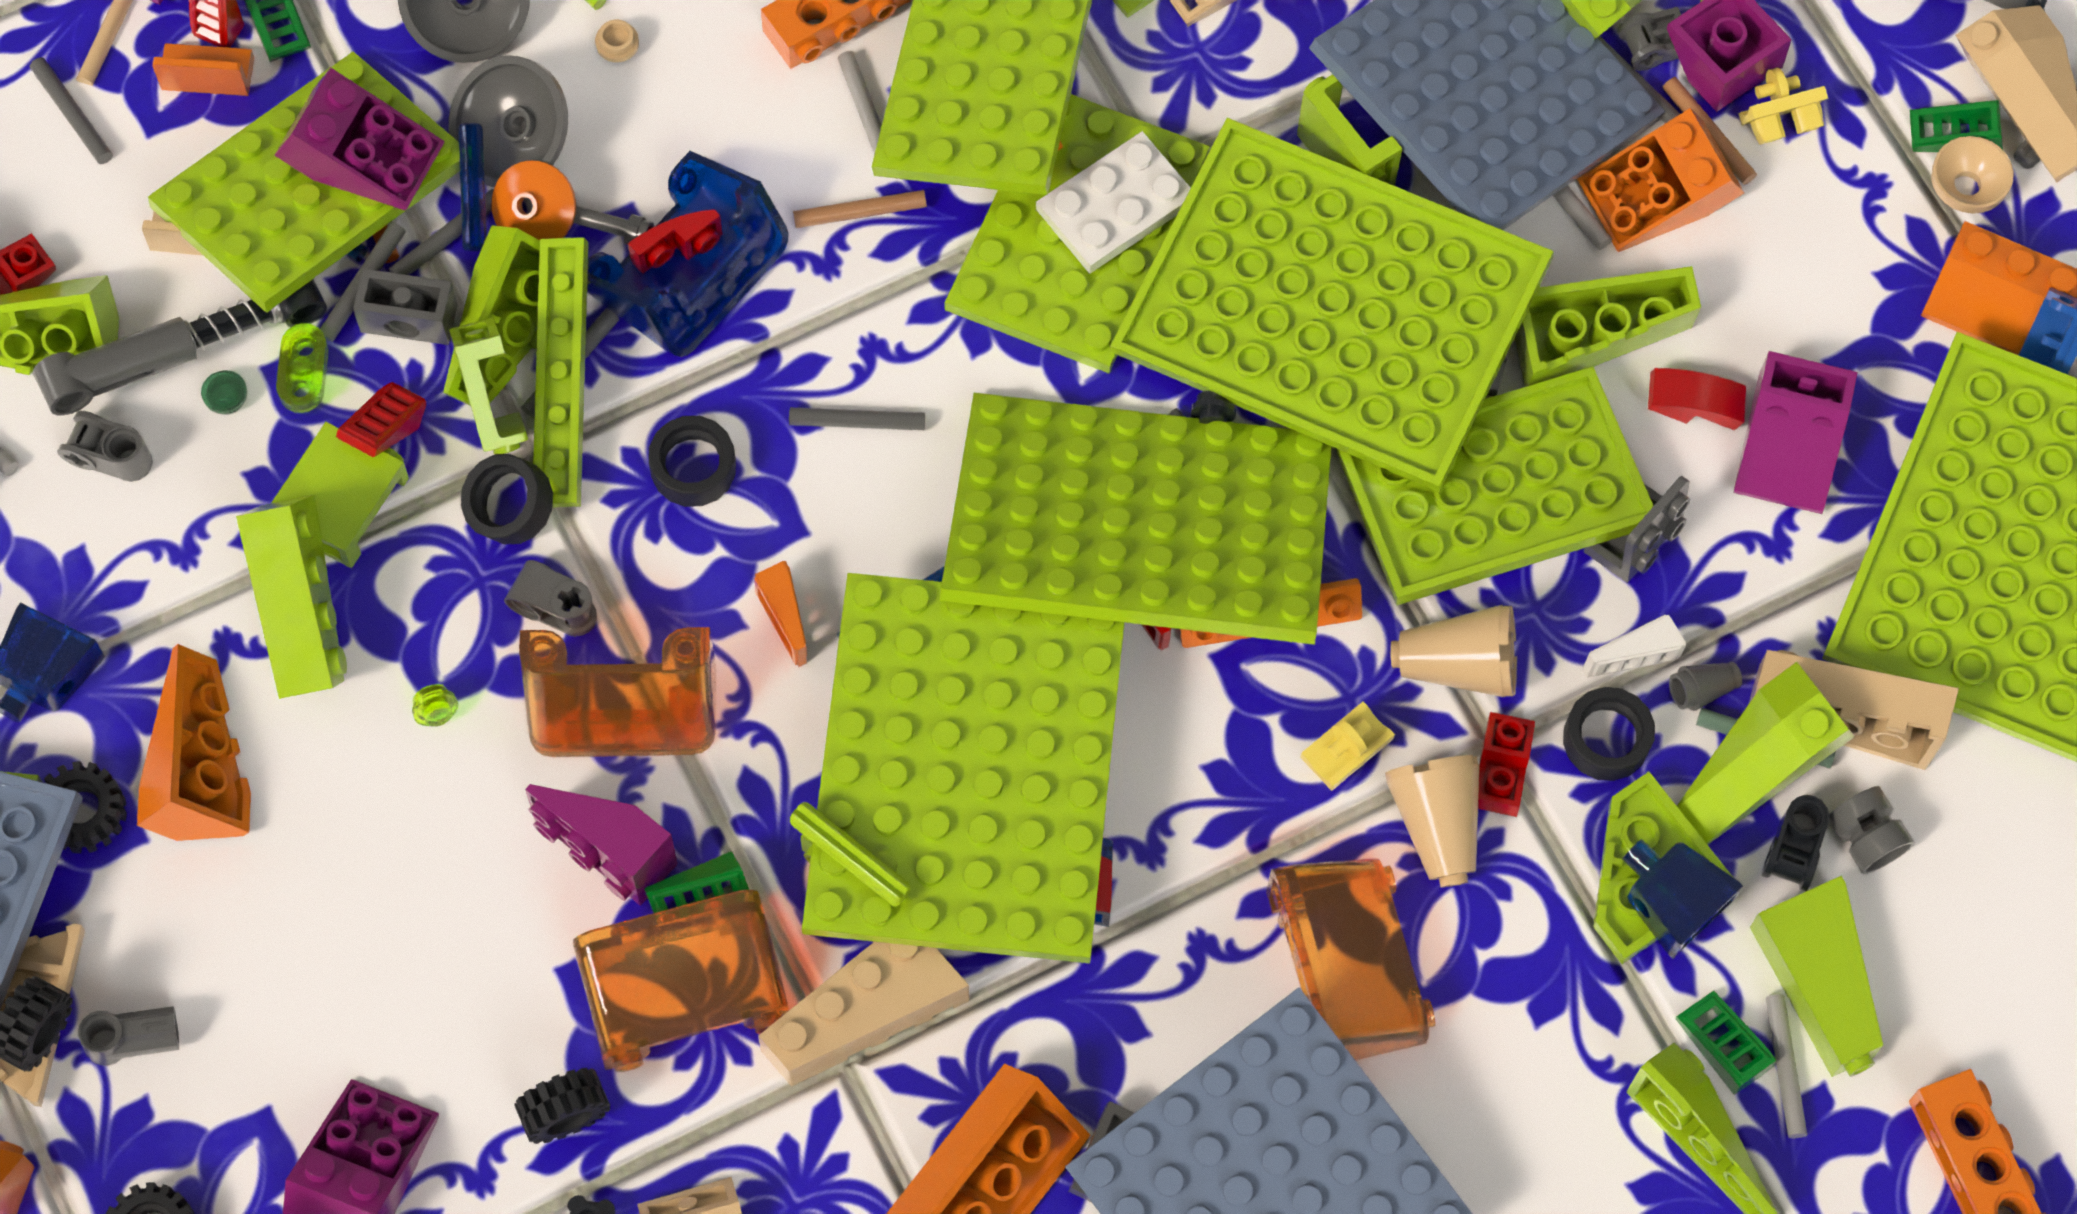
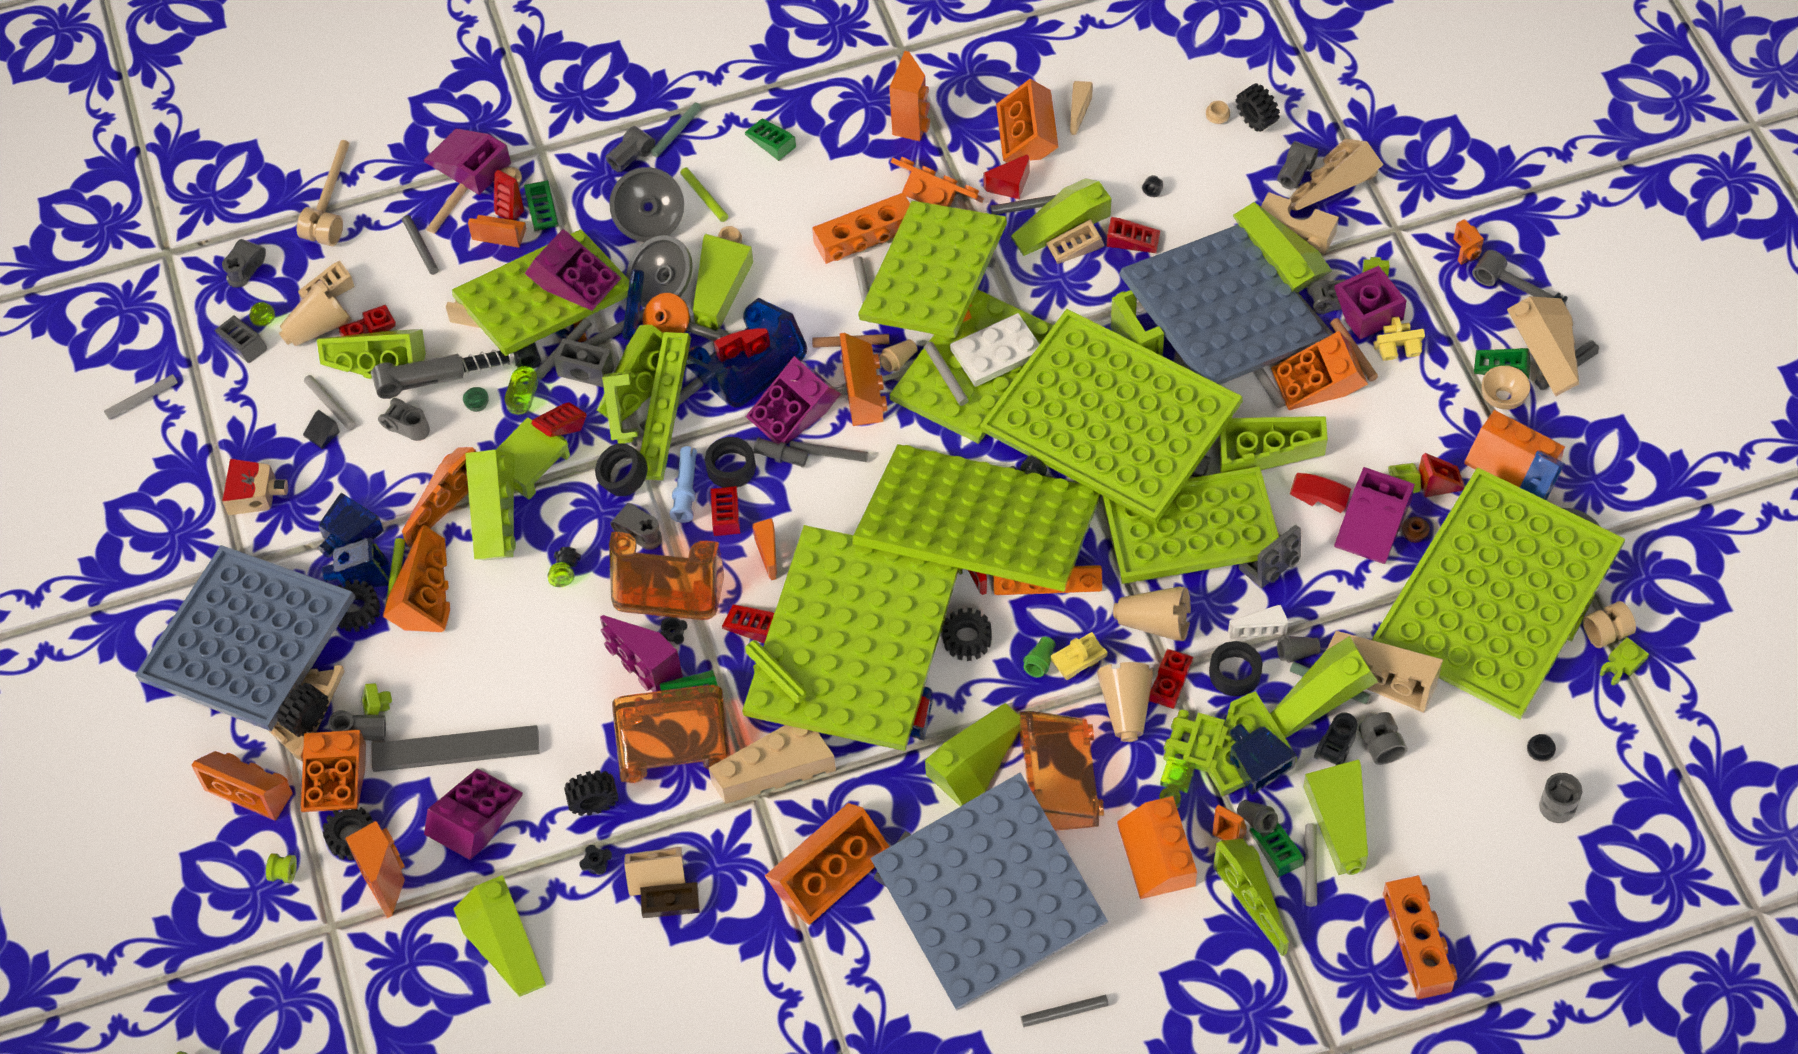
camera: 15 degrees right, 10 degrees down
none -> orange slope [301,730,366,812]
none -> clear blue torso [322,537,390,587]
none -> lime tile [361,683,392,715]
none -> dark grey tile [372,725,540,772]
none -> lime bar [385,538,405,607]
none -> orange wedge [402,447,476,547]
none -> black plate [554,547,581,568]
none -> black plate [660,617,688,645]
none -> light blue pin [670,446,697,523]
none -> lime slope [693,234,754,331]
none -> red slope [711,486,740,536]
none -> red slope [722,604,774,643]
none -> magenta slope [745,356,841,444]
none -> dark grey pin [753,437,808,468]
none -> orange slope [839,333,887,426]
none -> tan cone [879,339,917,372]
none -> light grey bar [924,342,969,406]
none -> lime wedge [925,703,1025,806]
none -> black tyre [942,608,992,661]
none -> bright green cone [1023,637,1056,677]
none -> orange slope [1117,796,1197,899]
none -> clear neon green plate [1159,756,1196,809]
none -> lime plate [1163,709,1225,773]
none -> orange slope [1212,805,1247,840]
none -> dark grey cone [1237,800,1278,833]
none -> lime slope [1388,463,1421,493]
none -> reddish brown plate [1402,517,1430,543]
none -> red slope [1418,453,1465,498]

